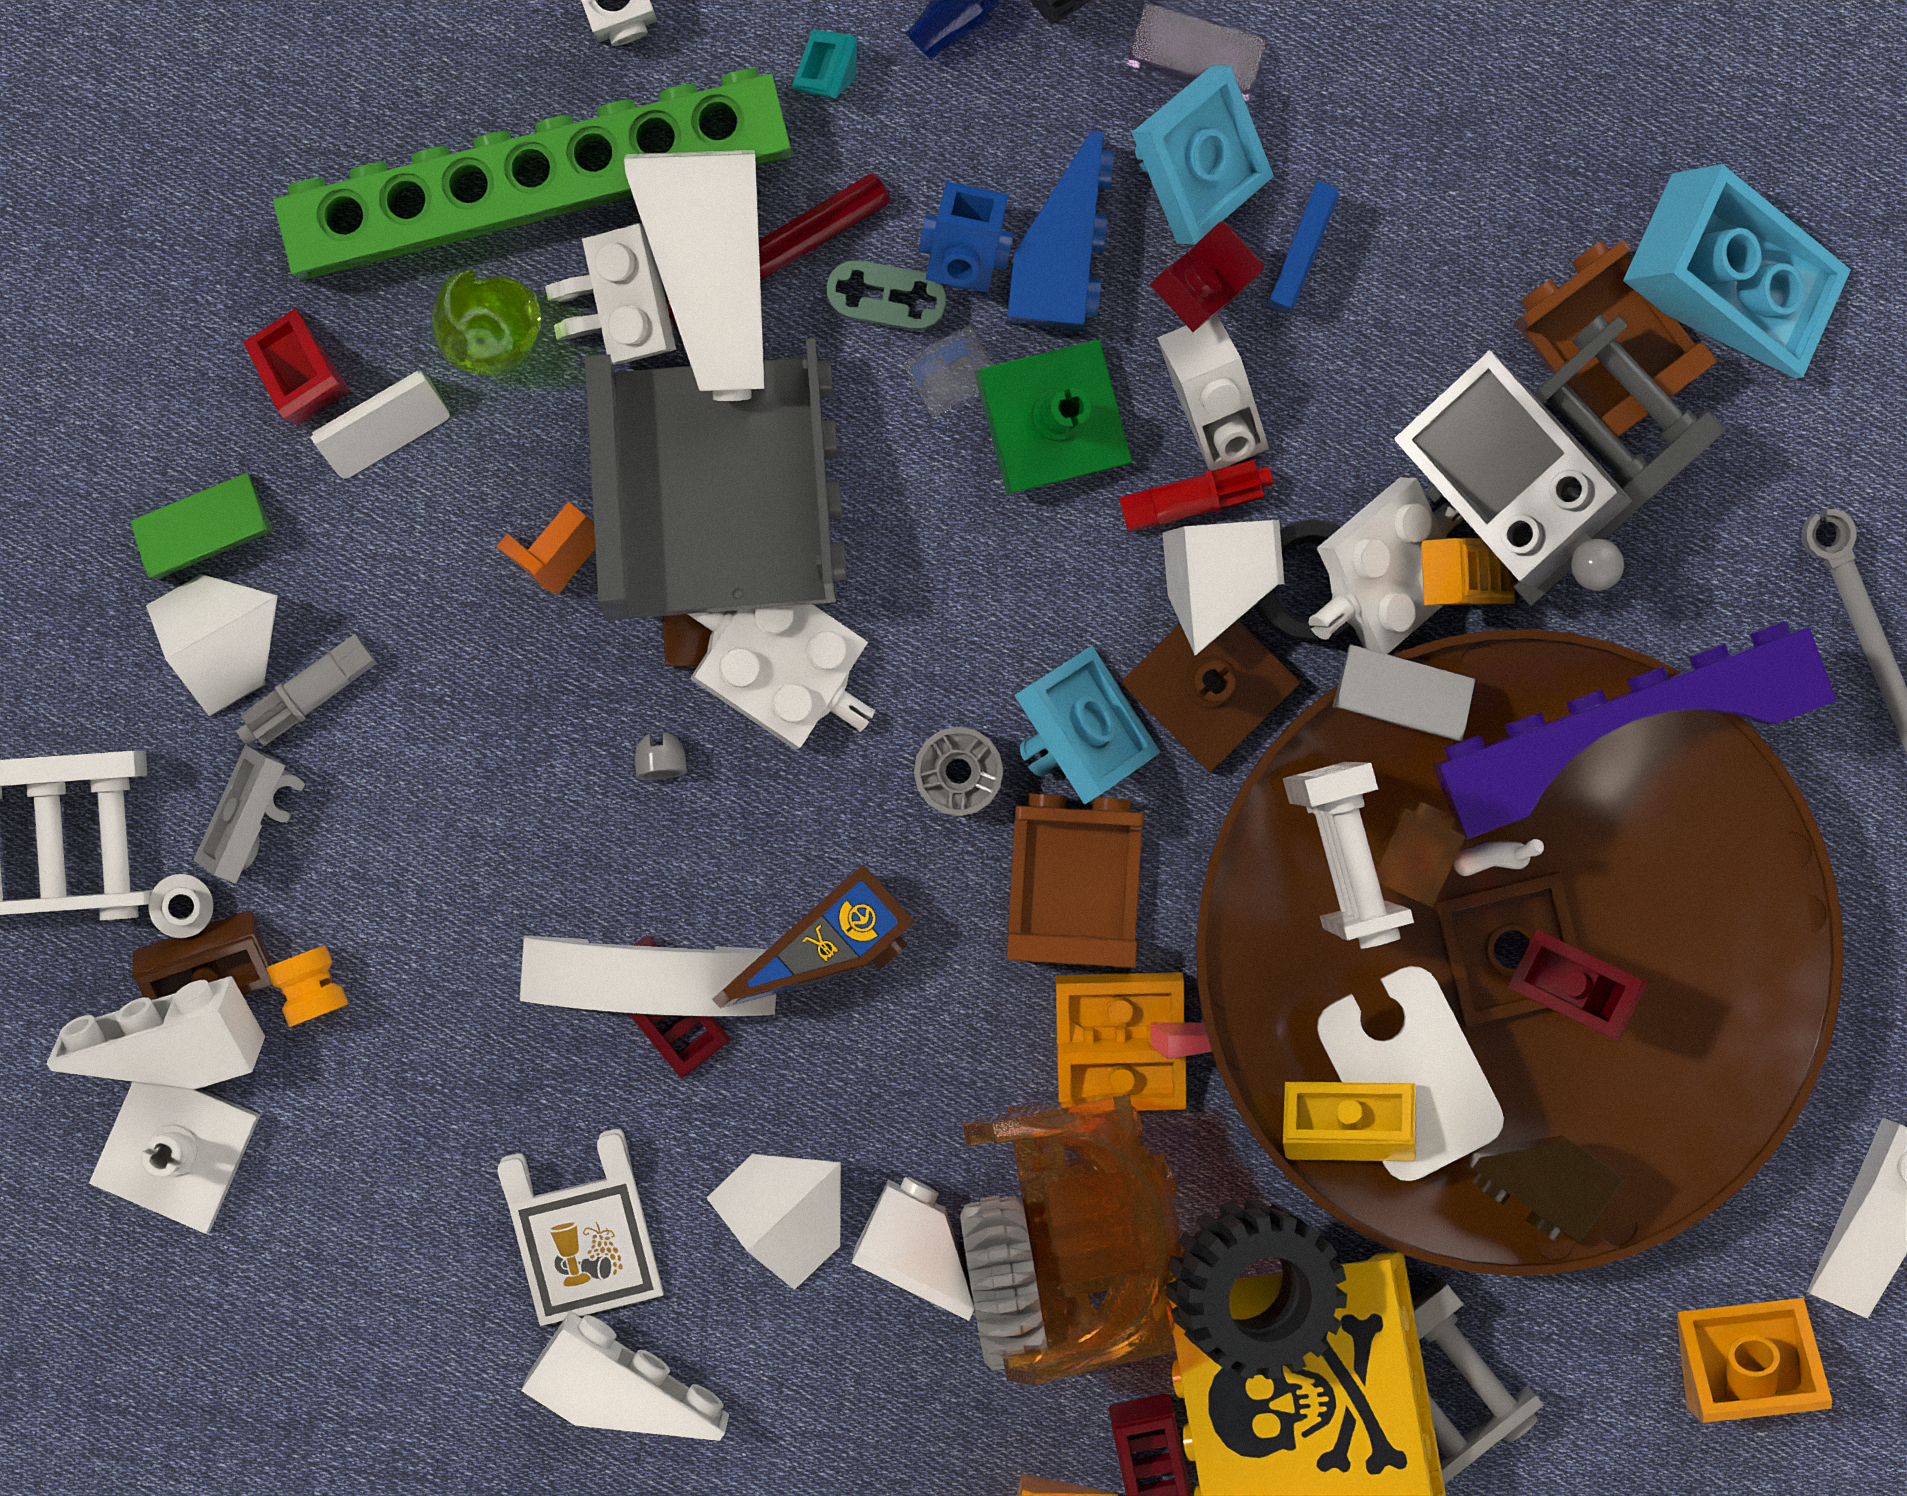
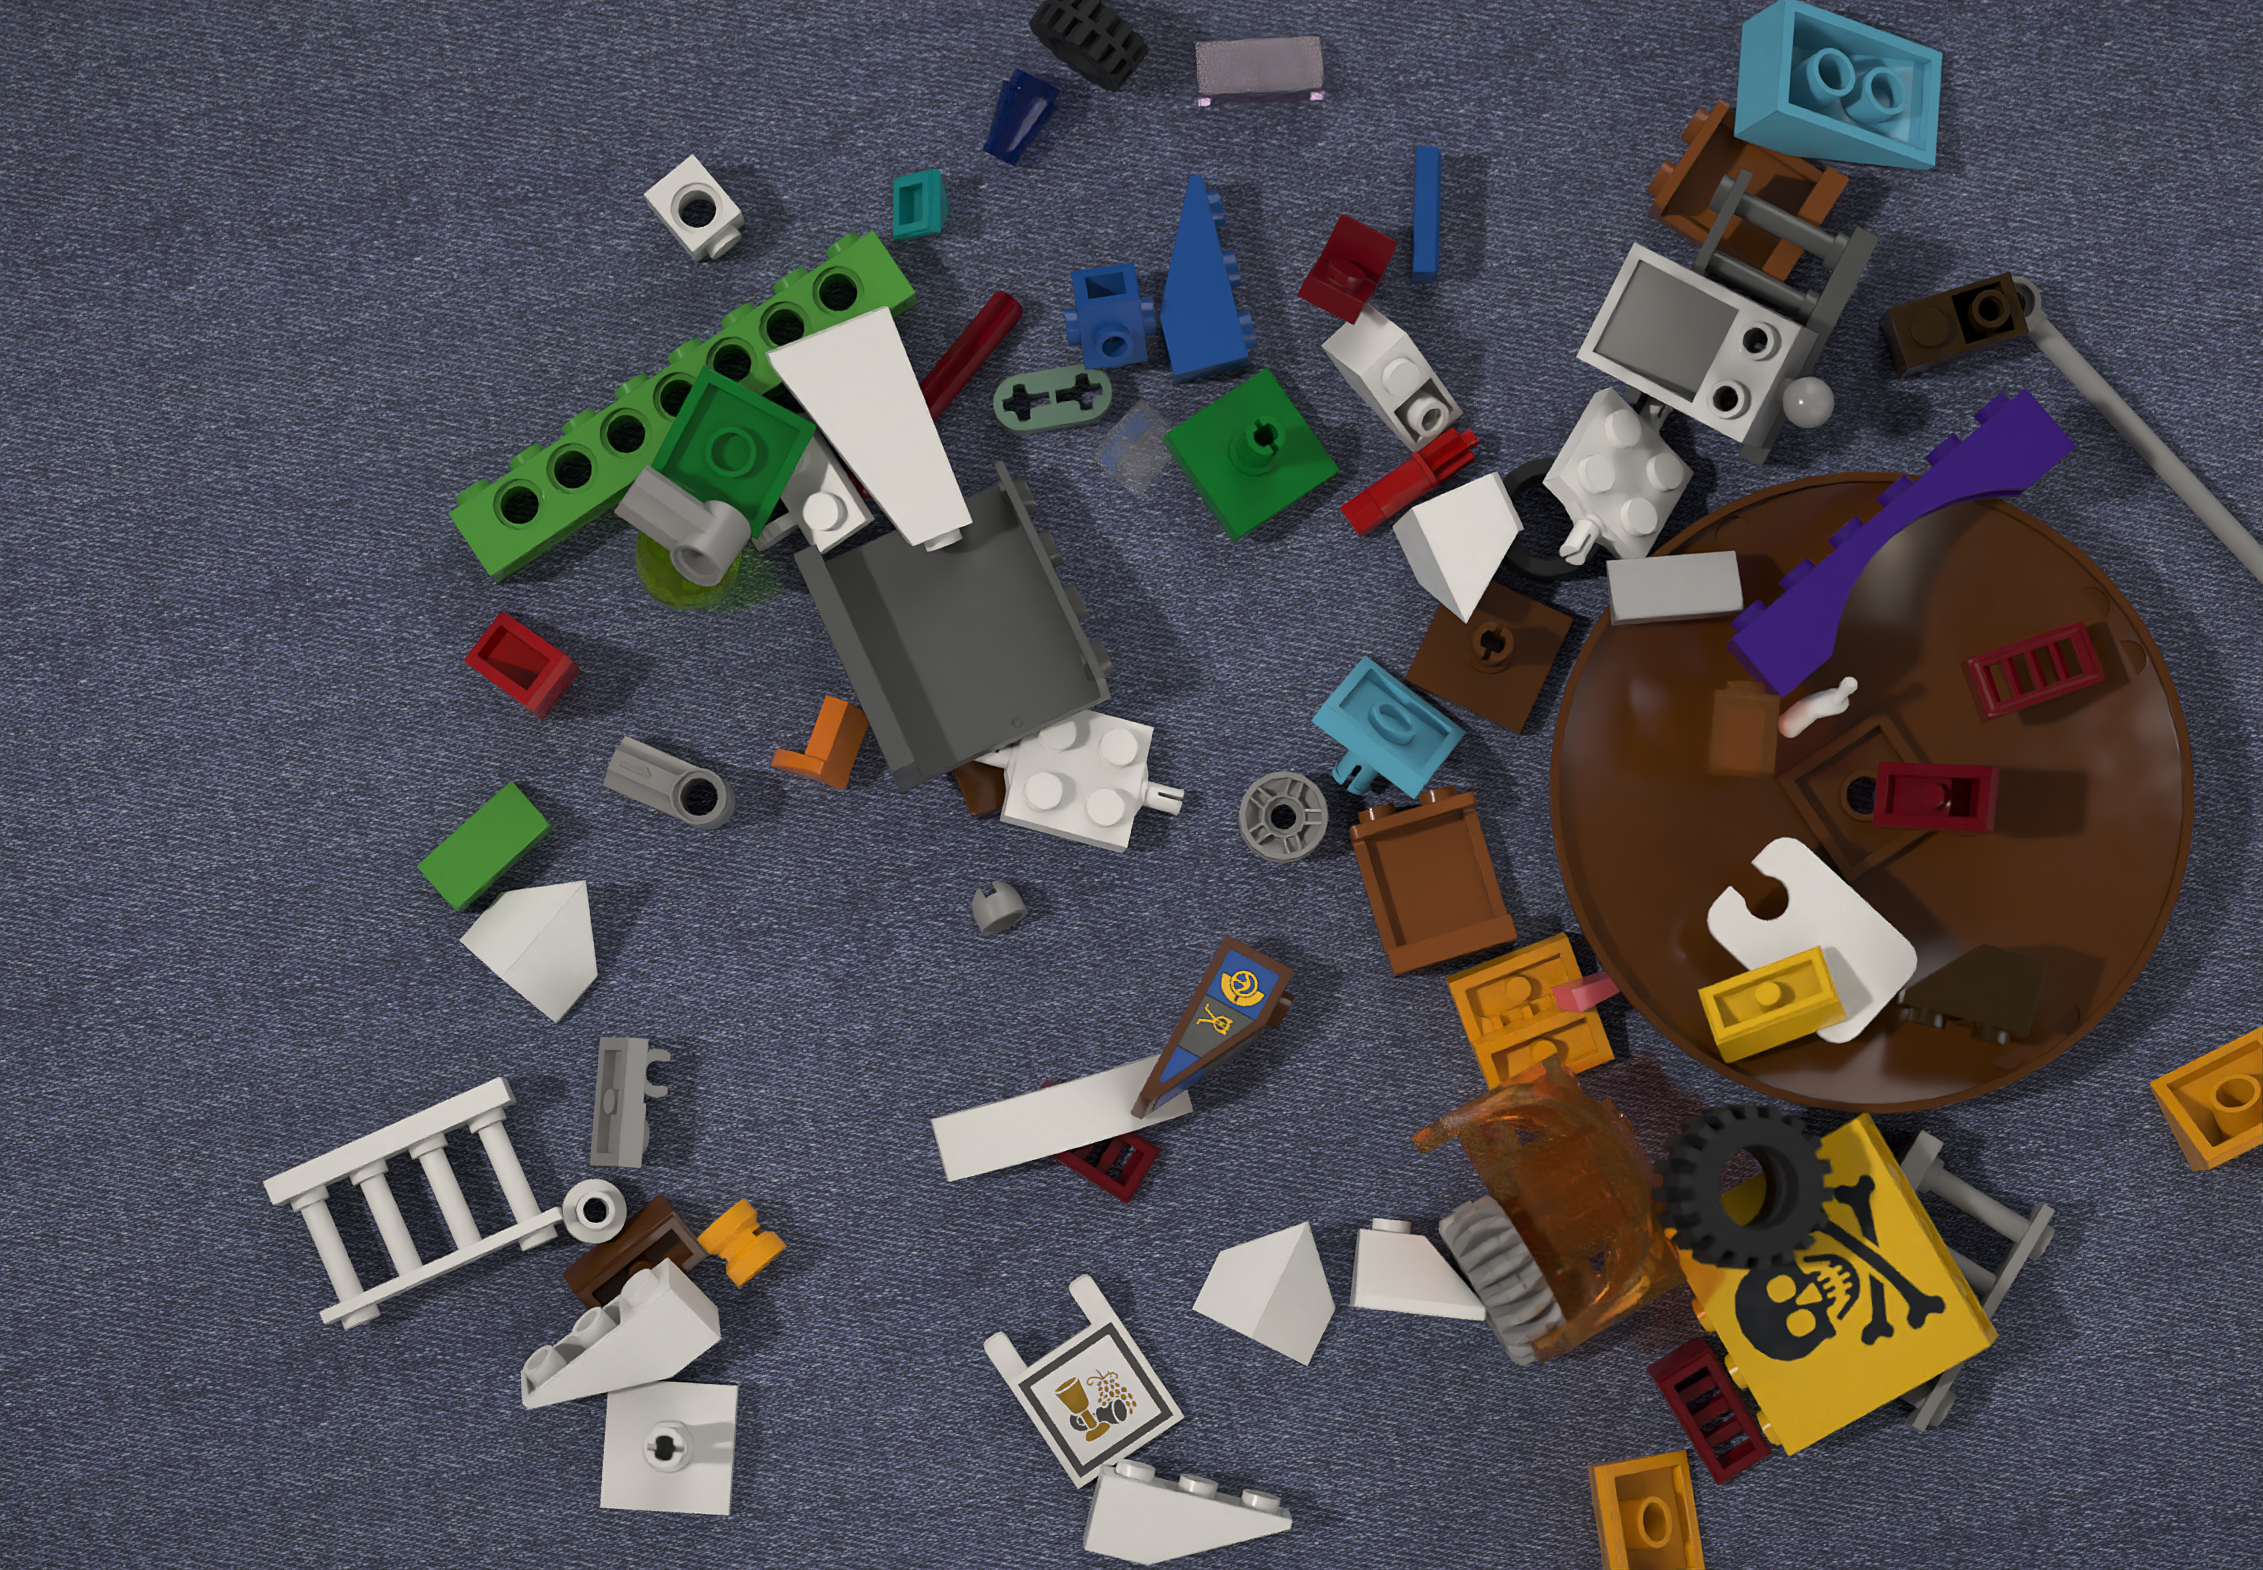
camera: 25 degrees left, 5 degrees down
light grey piece [236,634,377,747] -> none
white slope [311,371,450,479] -> none
medium azure tile [1131,65,1274,245] -> none
white fence [1283,762,1414,949] -> none
light orange slope [1421,538,1515,605] -> none
none -> light grey piece [603,735,735,830]
none -> light grey piece [614,465,752,587]
none -> green tile [650,365,818,540]
none -> dark brown slope [1879,271,2029,381]
none -> dark red slope [1960,620,2105,724]

